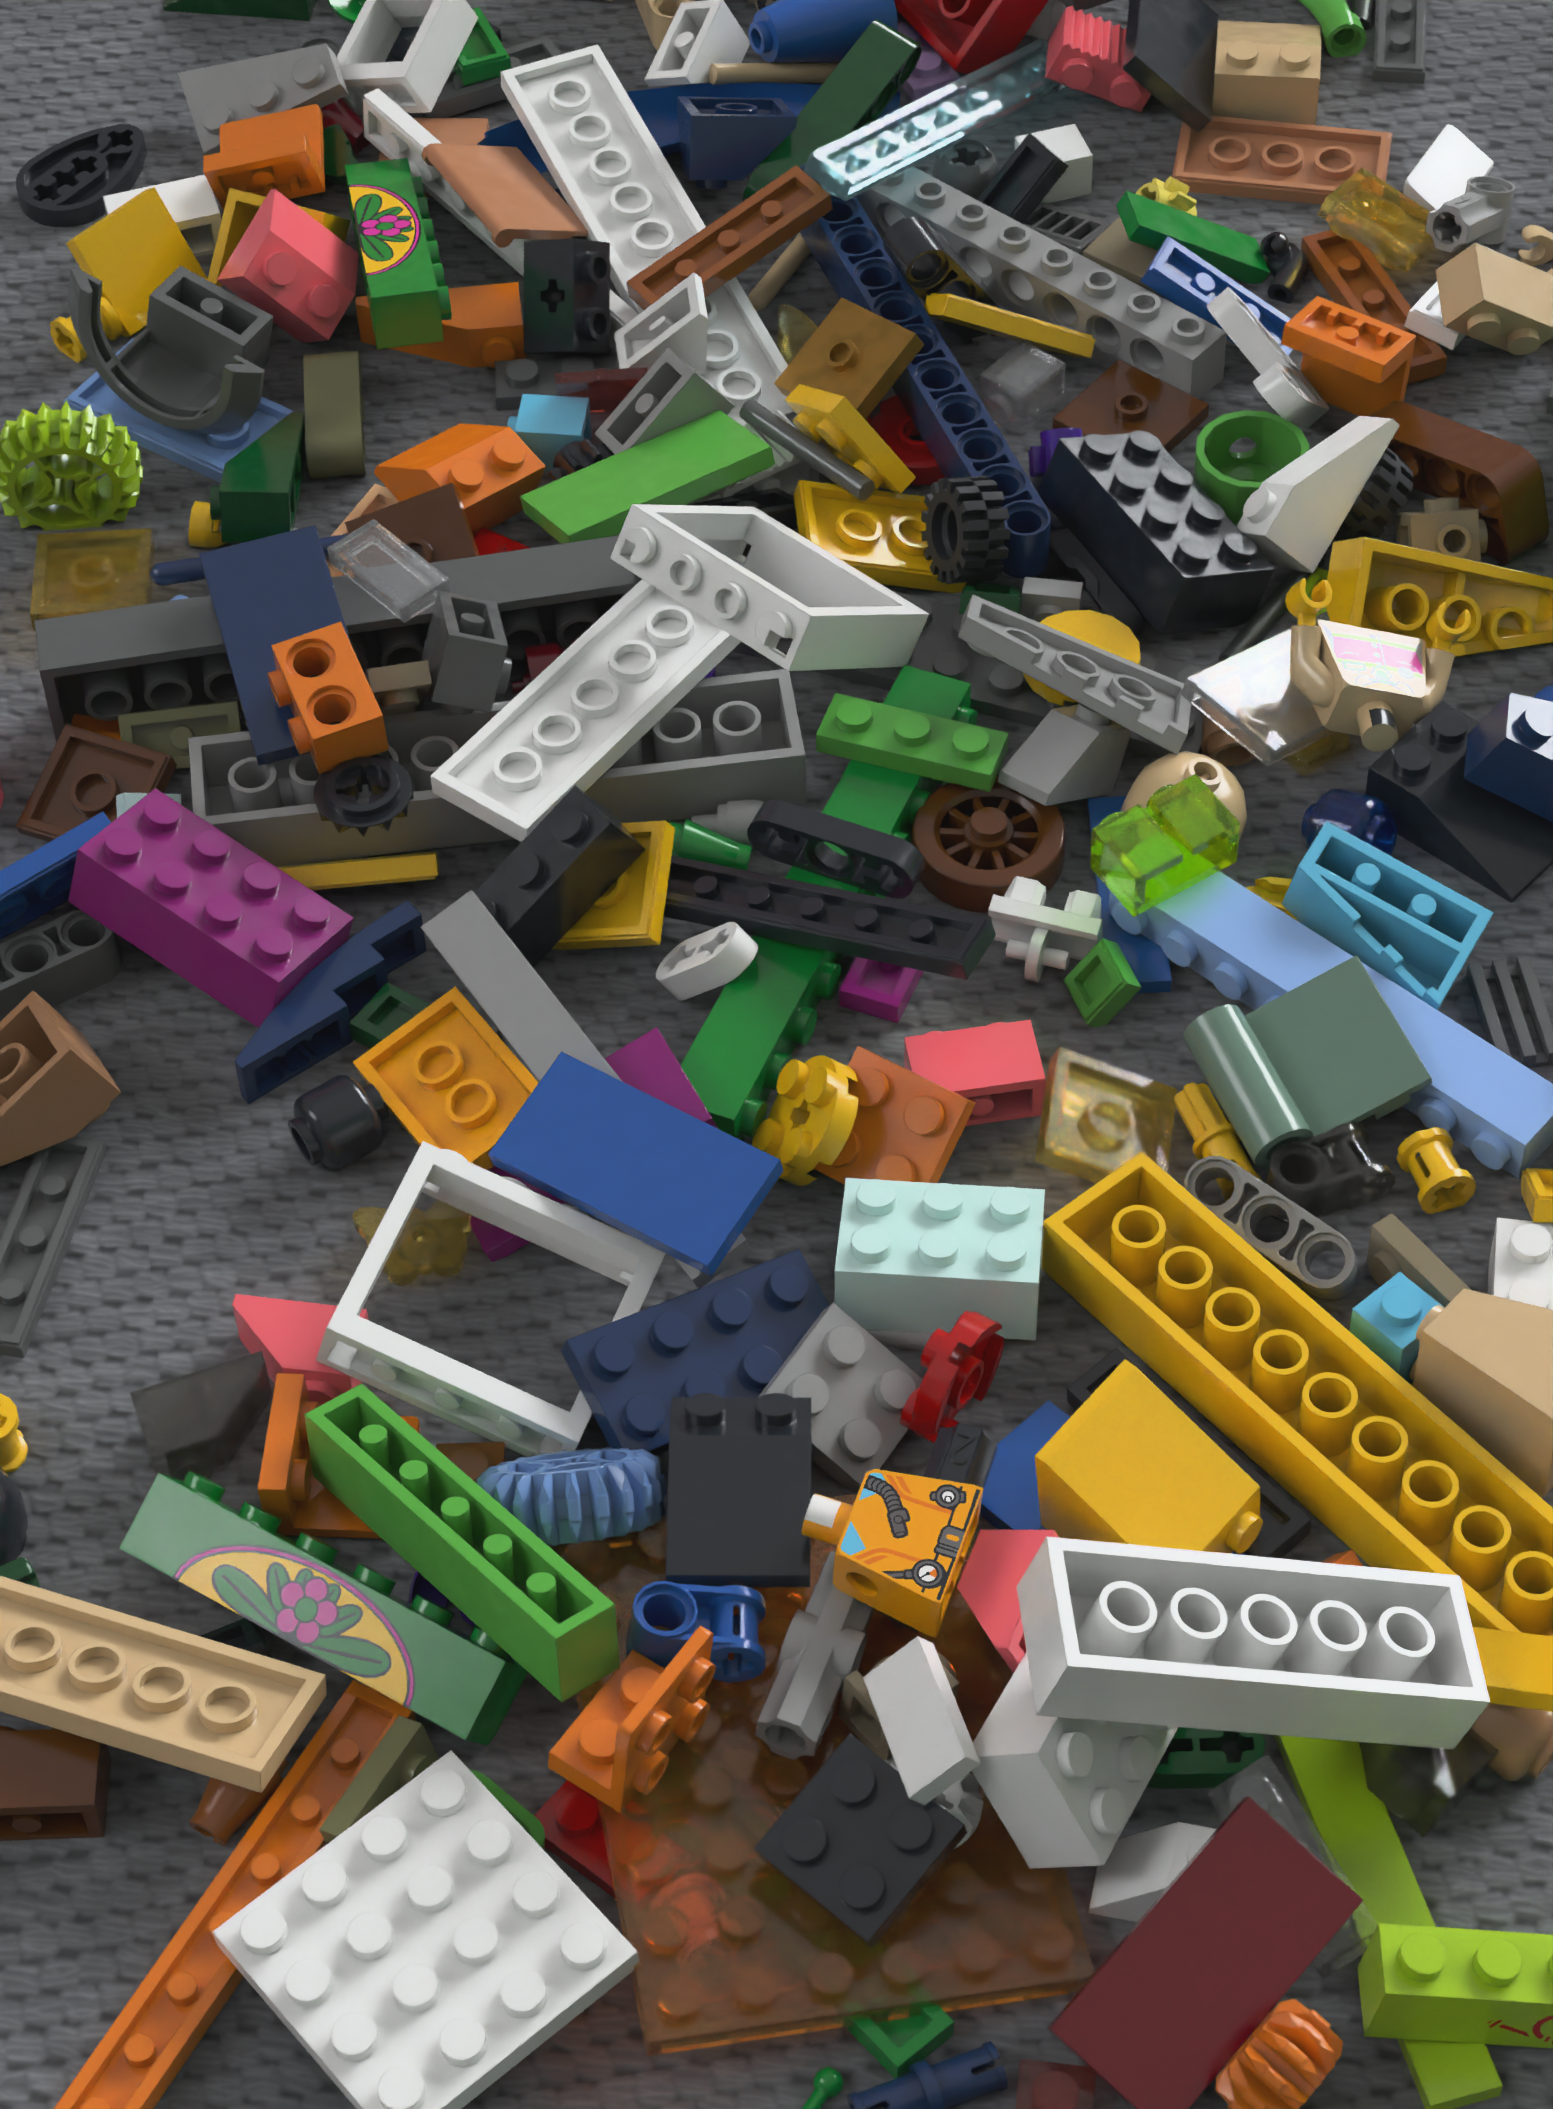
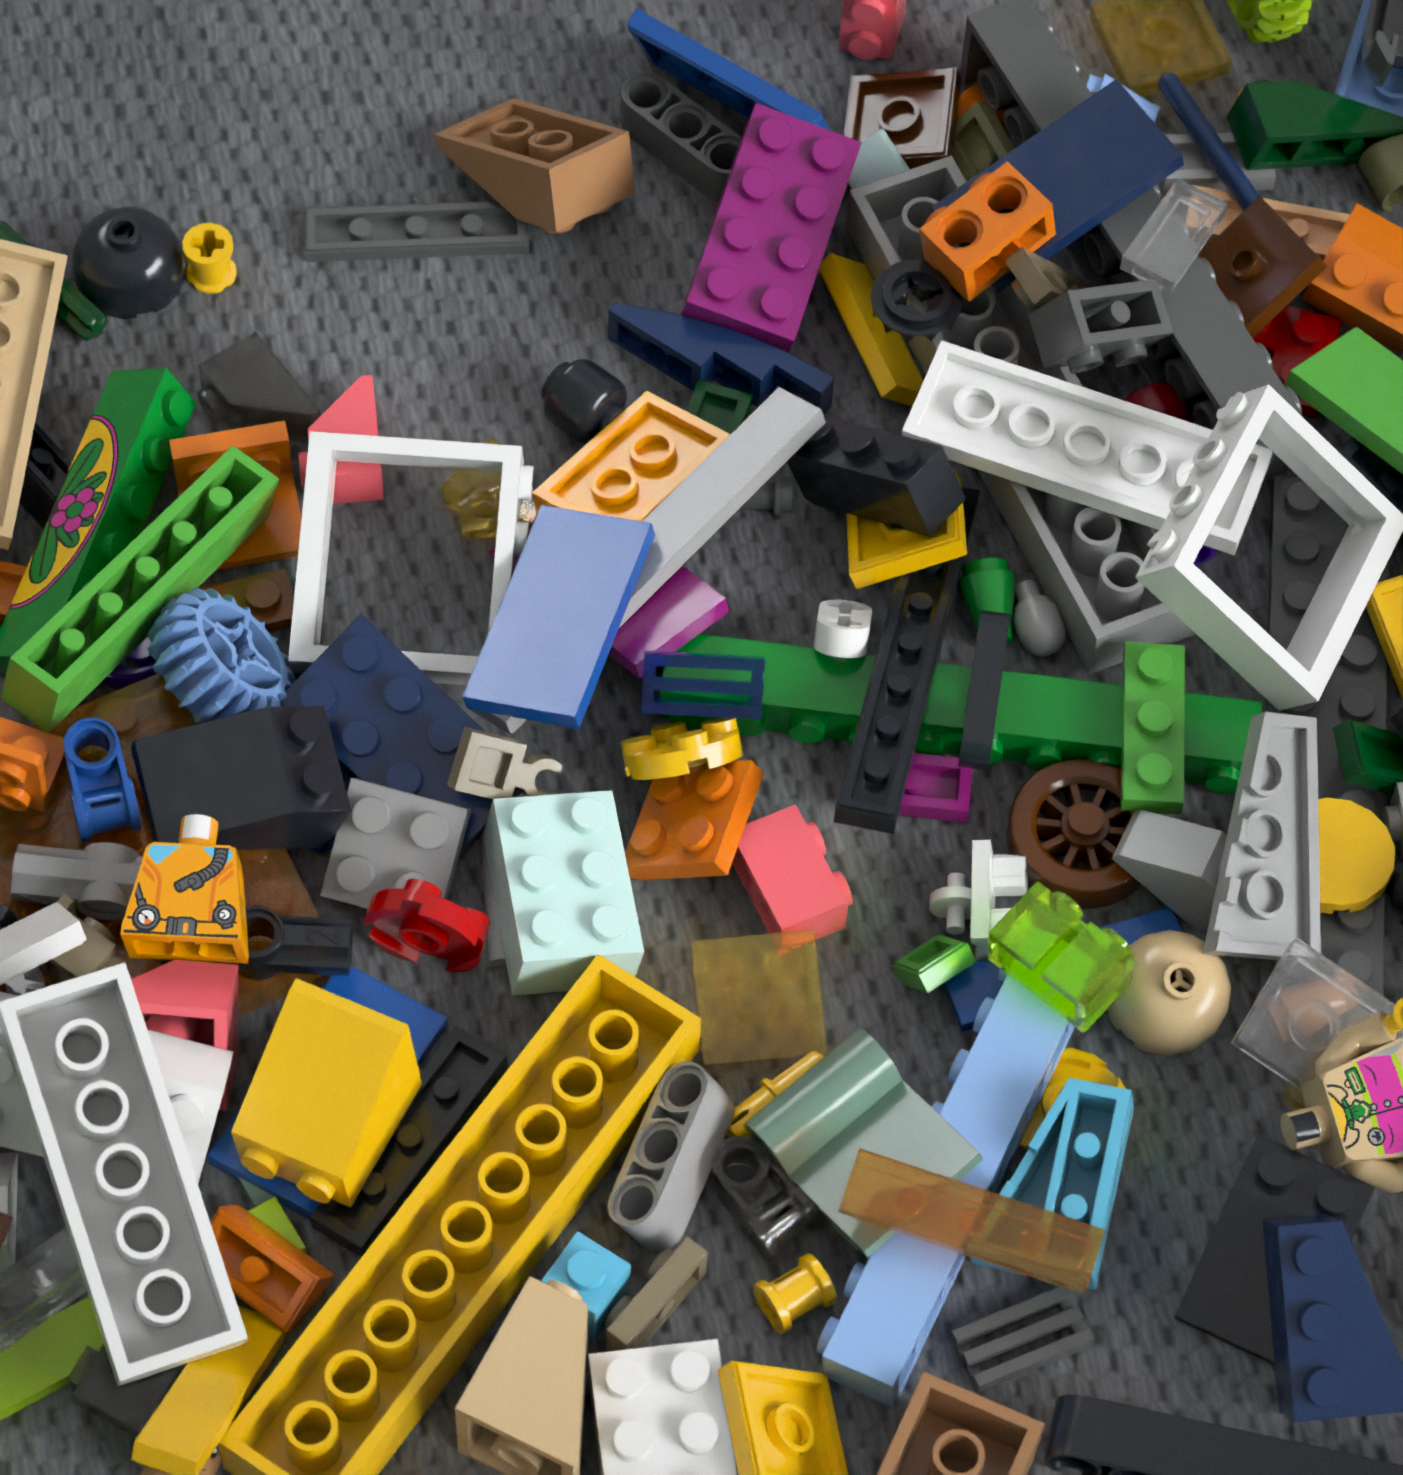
camera: 70 degrees right, 10 degrees up
clear blue head [1301,788,1398,856] -> none
none -> plate [447,727,563,799]
none -> clear blue tile [641,651,765,719]
none -> clear orange tile [839,1148,1106,1295]

